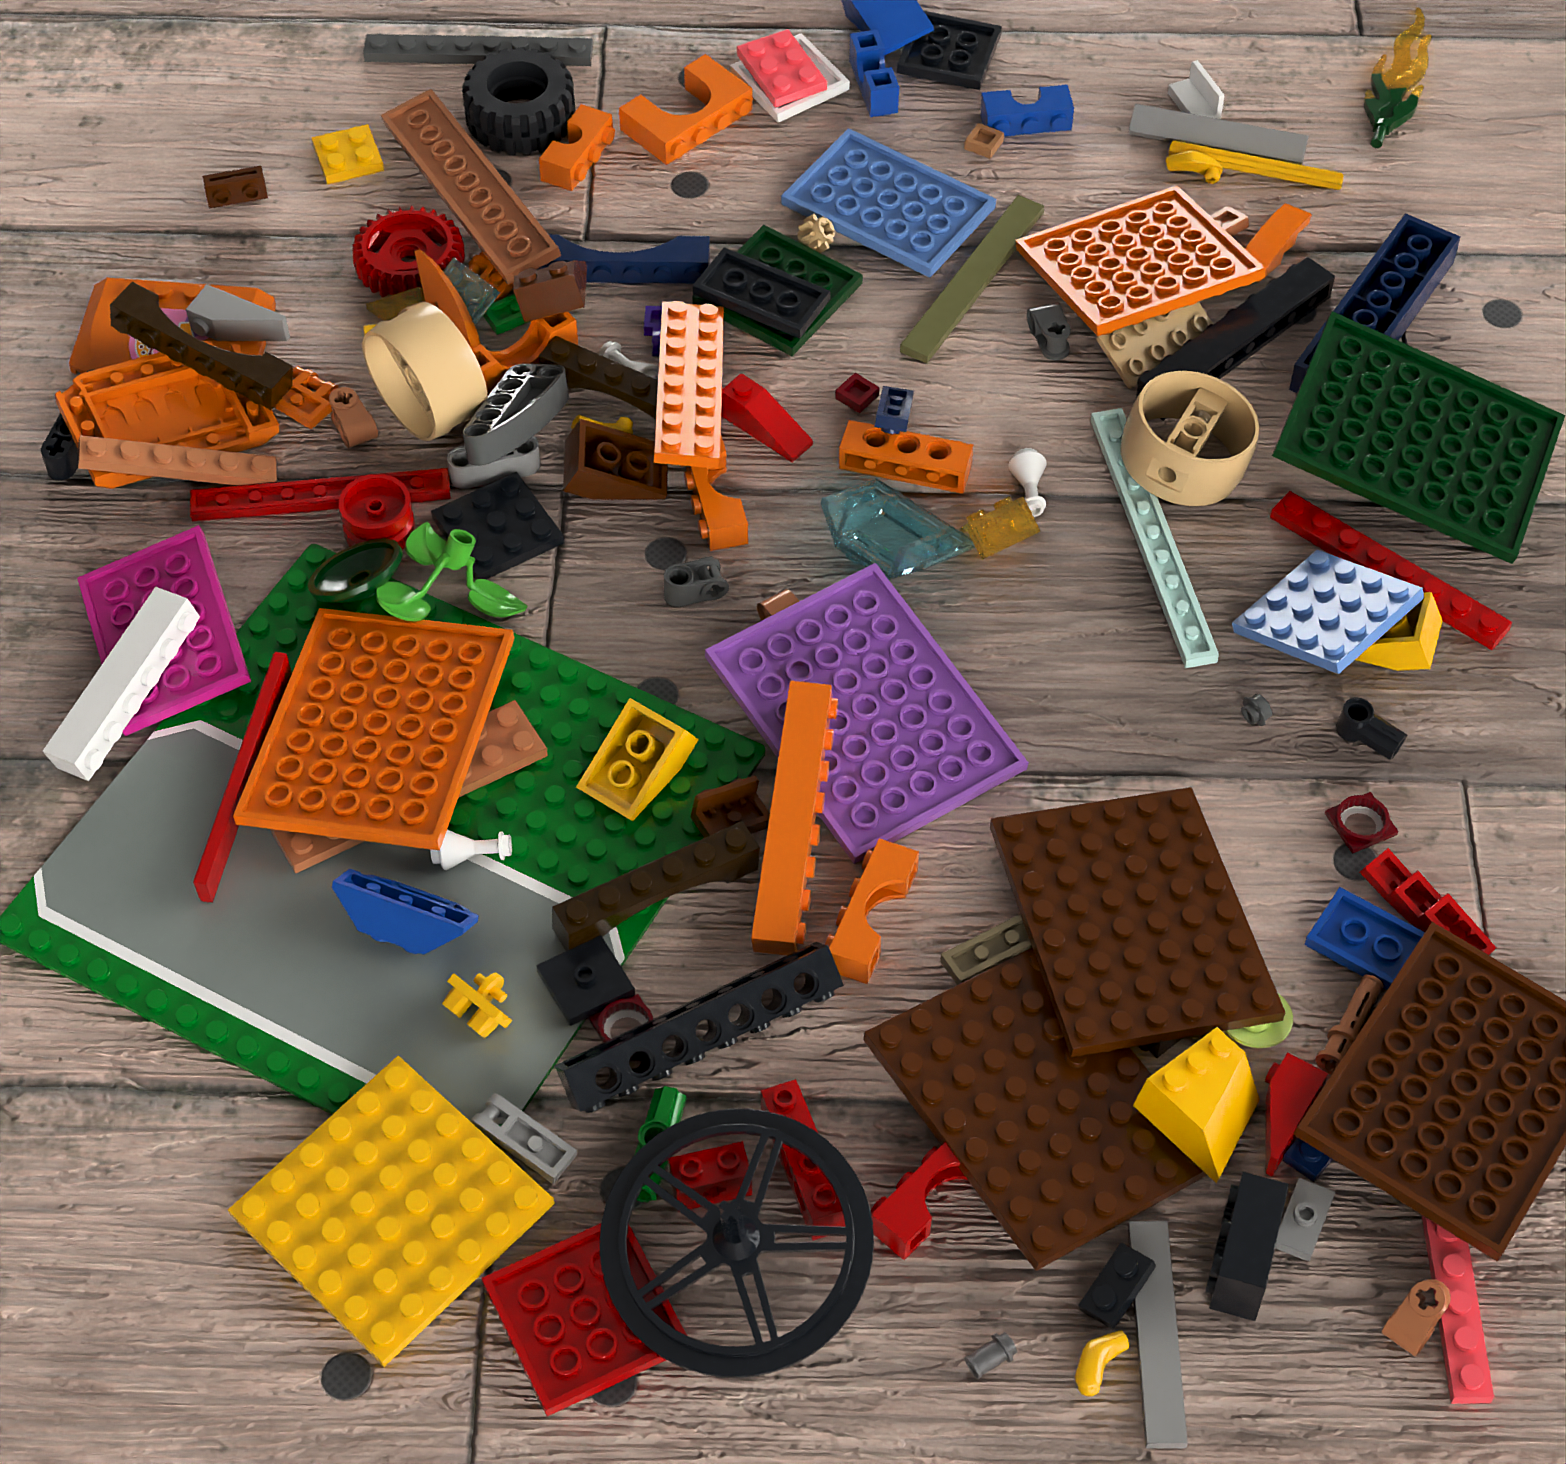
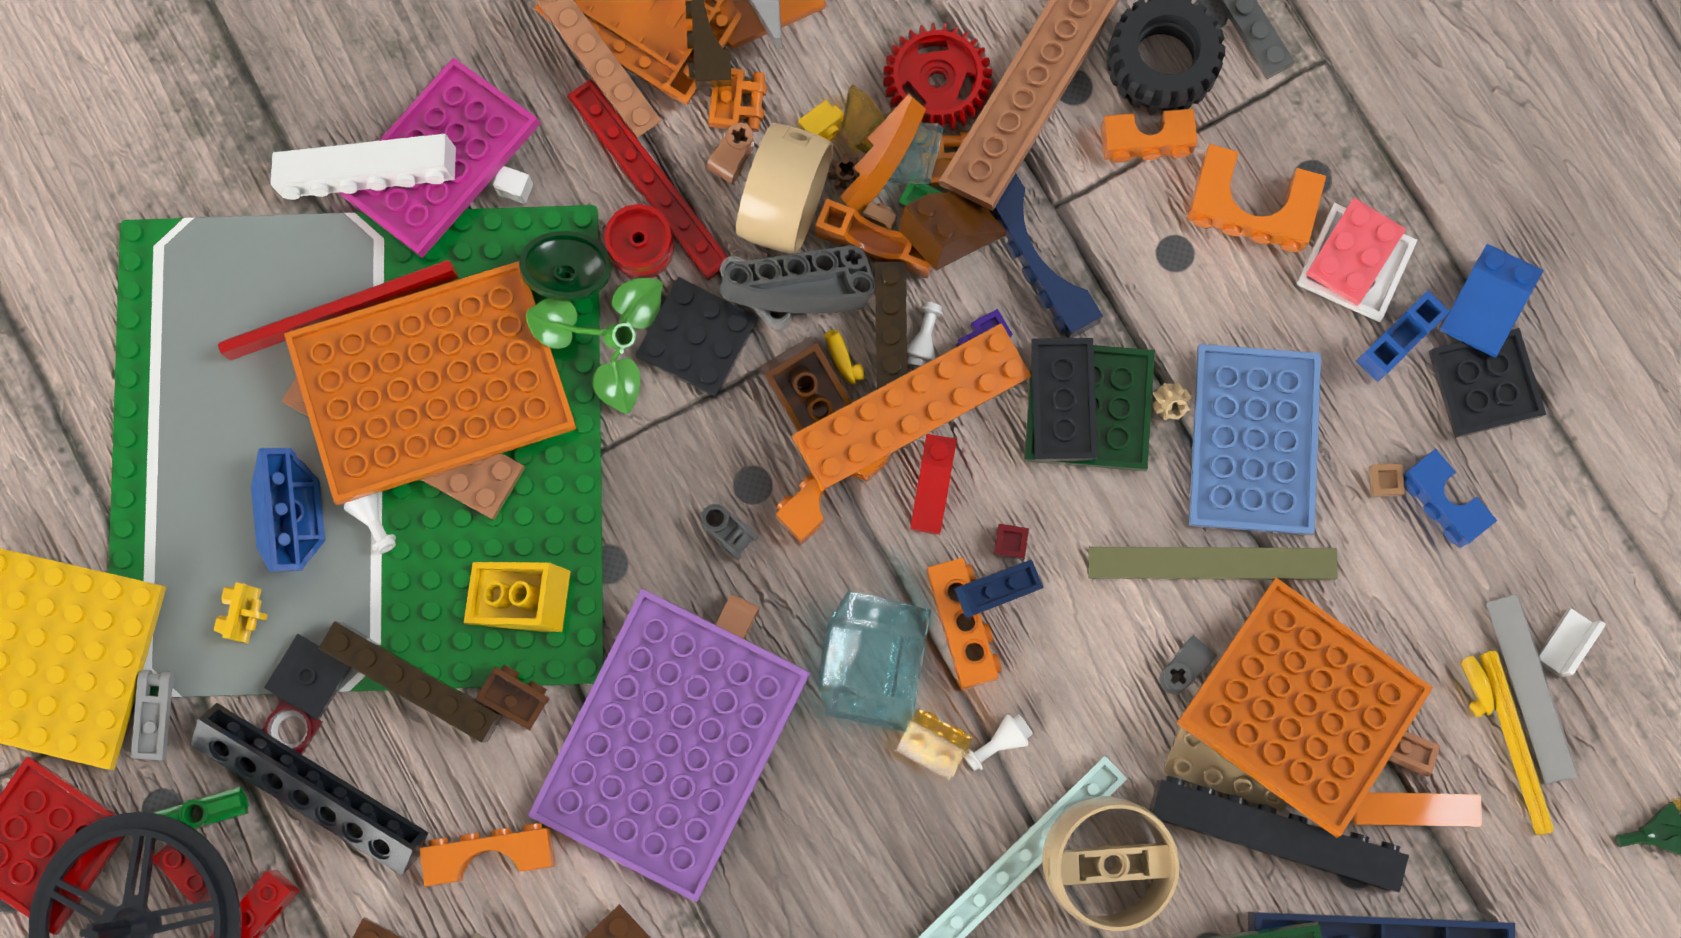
camera: 60 degrees right, 25 degrees up
orange brick [751,681,838,955] -> none
none -> white slope [493,166,533,204]
none -> medium nougat plate [864,202,897,230]

